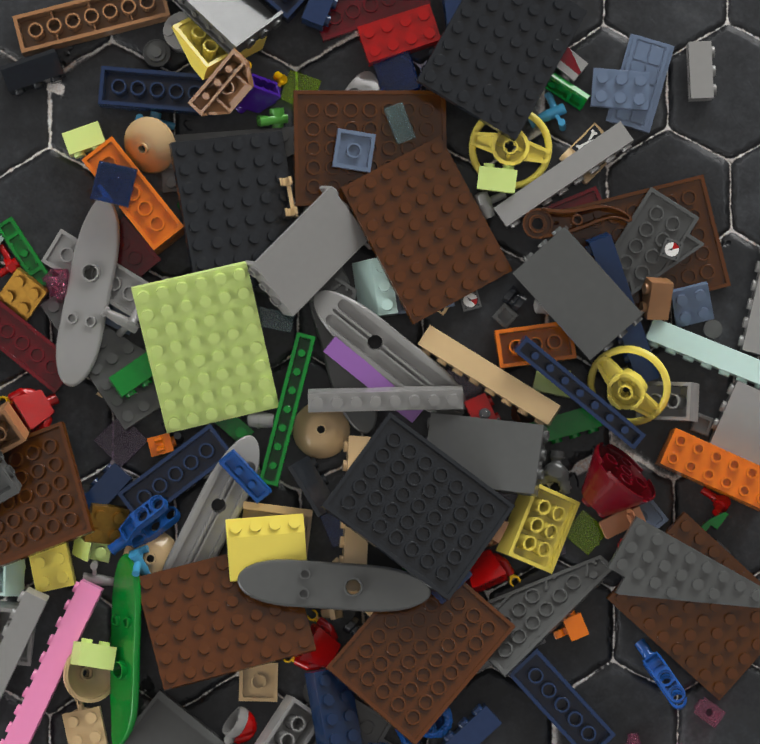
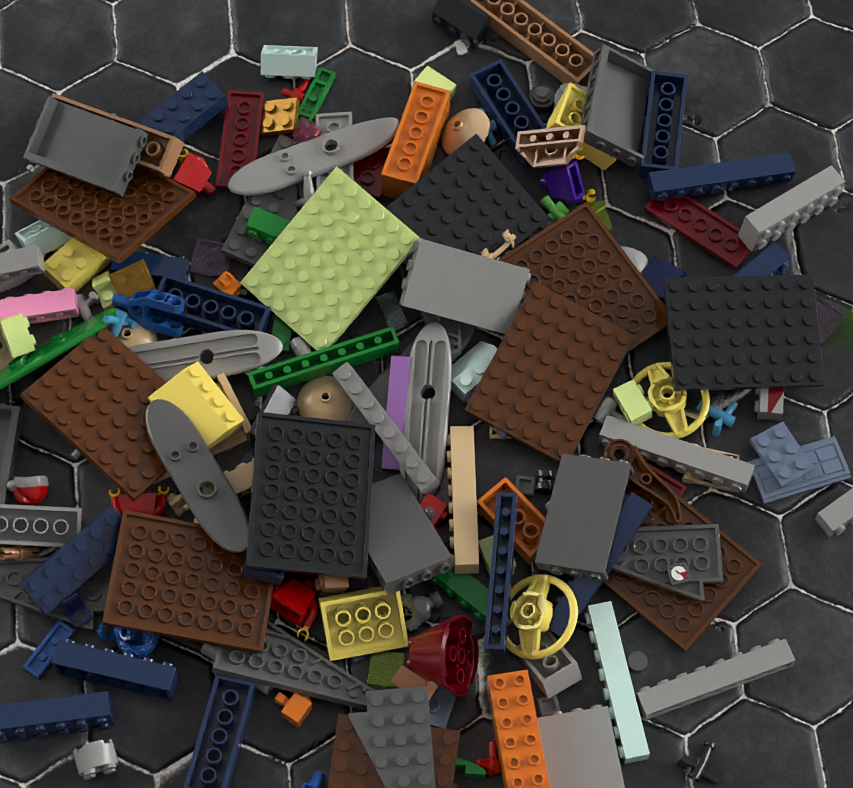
camera: 60 degrees right, 20 degrees down
clear blue tile [90,161,138,208] -> none
blue tile [219,449,272,503] -> none
tan plate [239,662,278,702] -> none
sand blue plate [332,128,376,173] -> none
red brick [357,3,441,67] -> none
clear light blue tile [384,102,416,145] -> none
tile [460,290,482,312] -> none
green plate [545,72,590,111] -> none
medium nougat brick [639,277,674,320] -> none
sand blue plate [671,281,714,327] -> none

